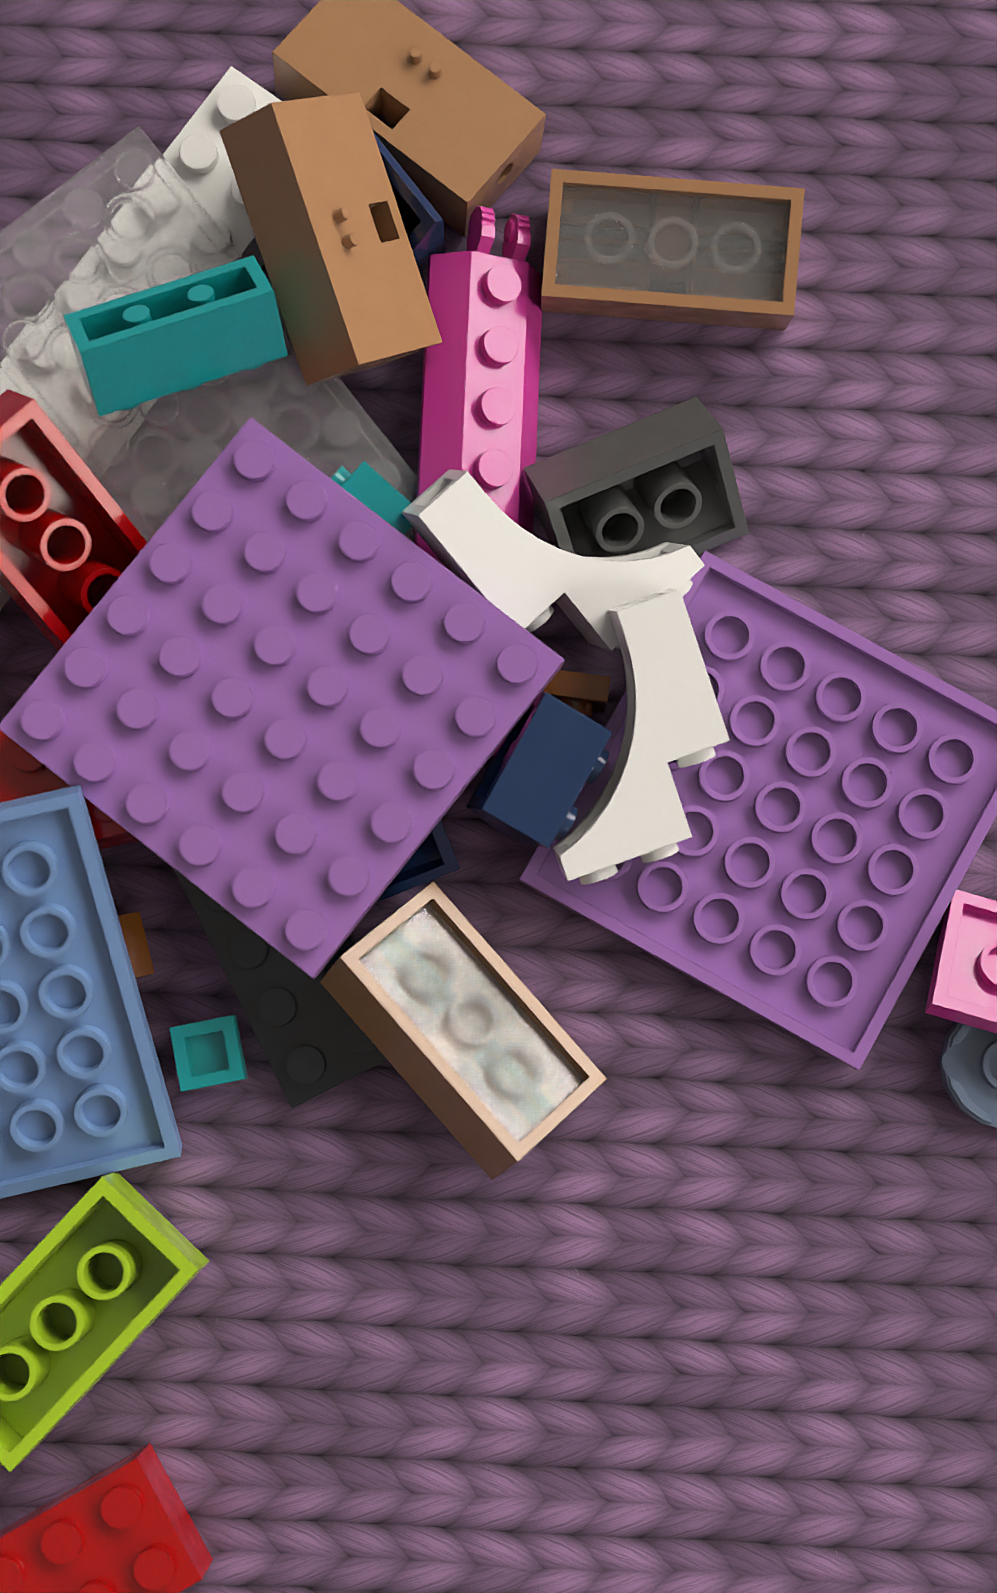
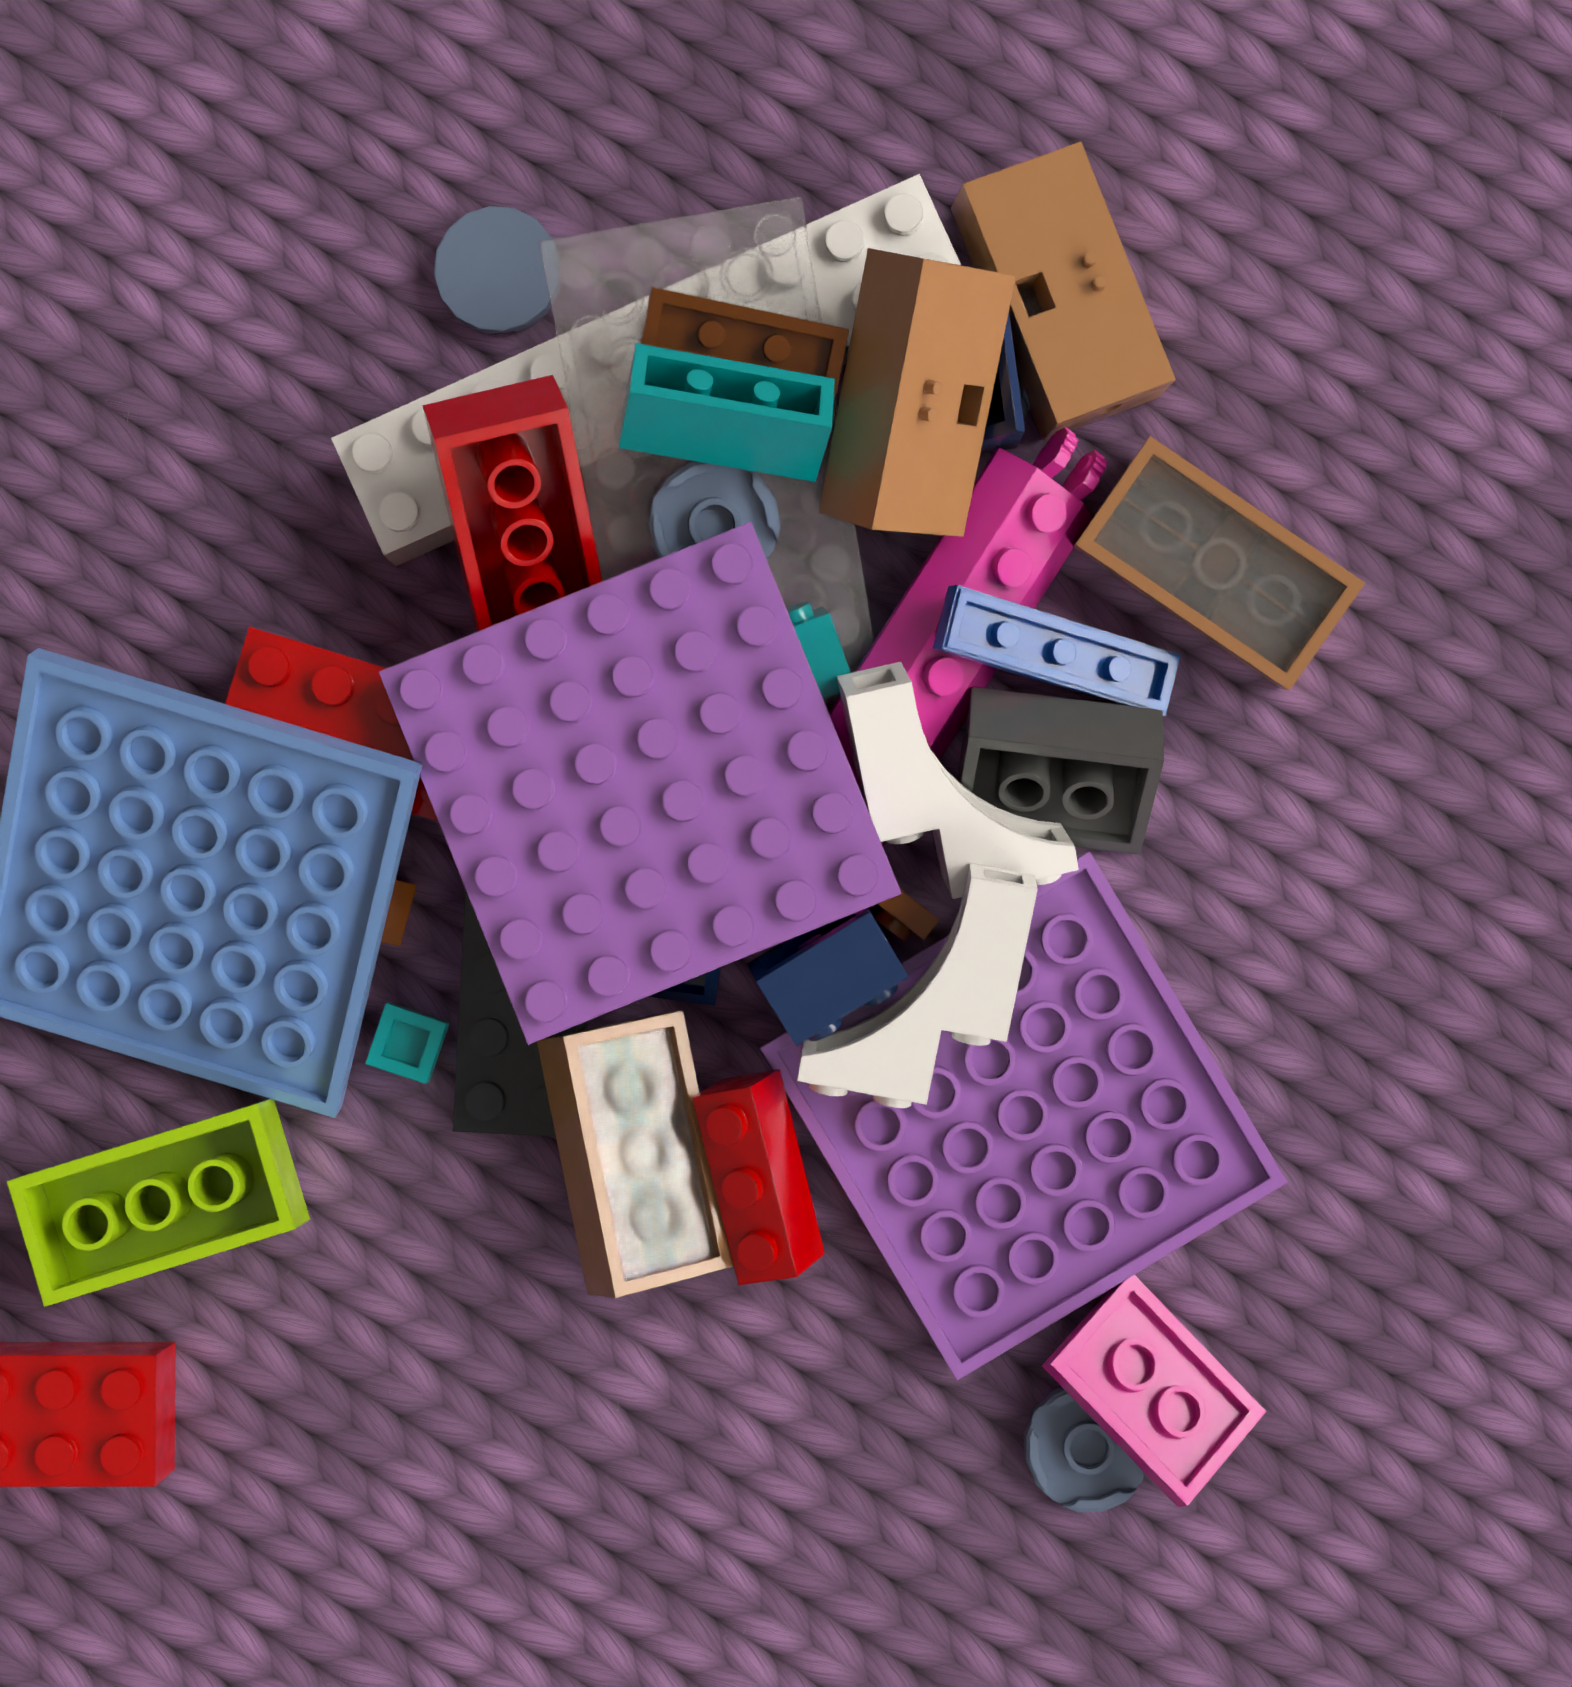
camera: 30 degrees right, 5 degrees up
none -> reddish brown plate [640,287,849,396]
none -> sand blue tile [648,461,780,562]
none -> red brick [692,1069,825,1285]
none -> tile [933,585,1181,716]

